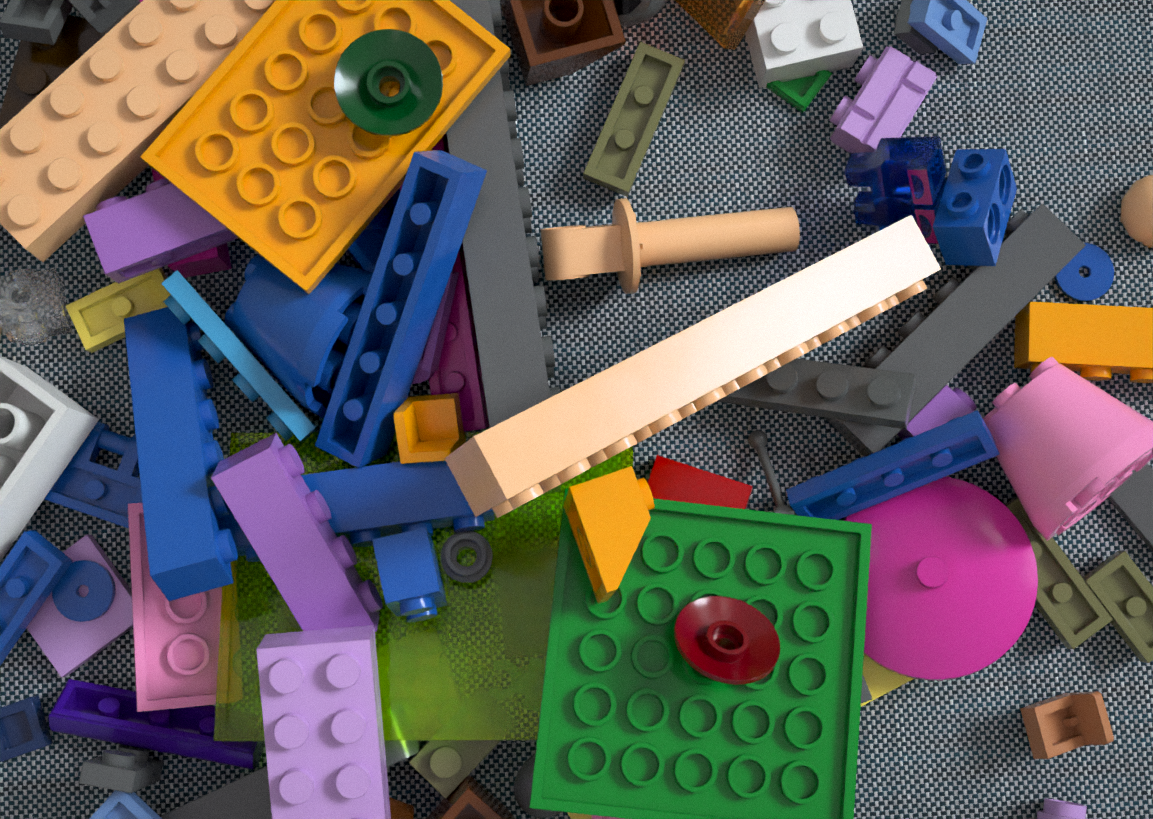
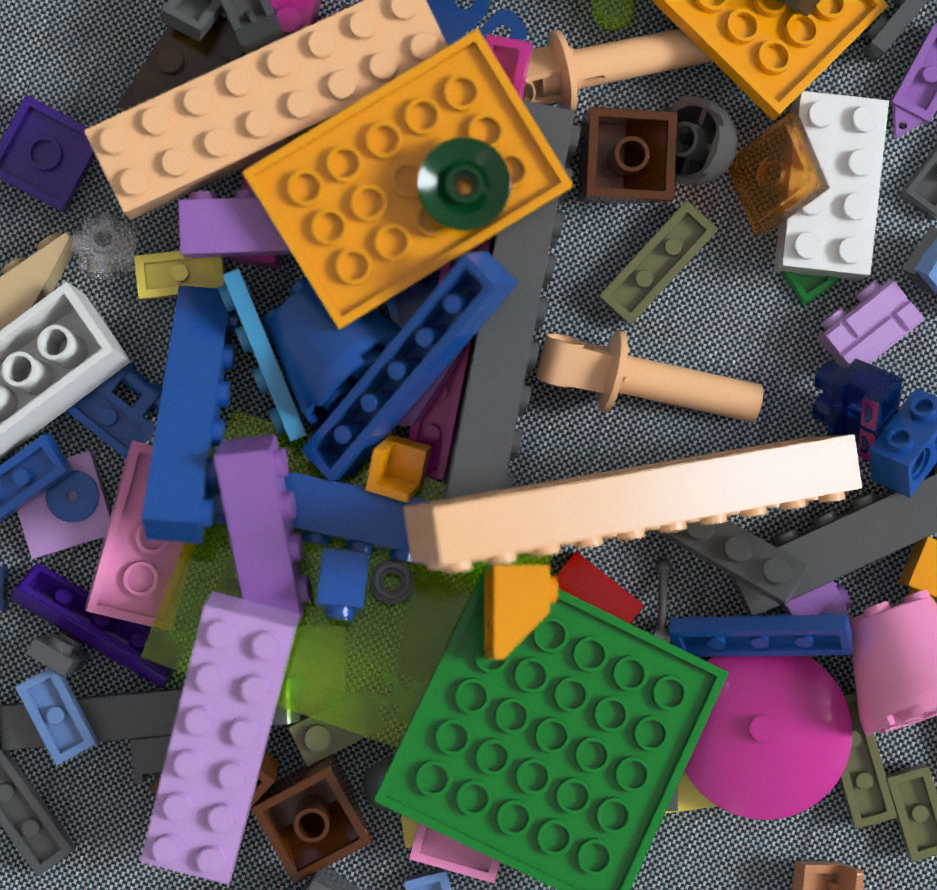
camera: 25 degrees right, 5 degrees up
dark red dish [674,596,780,685] -> none

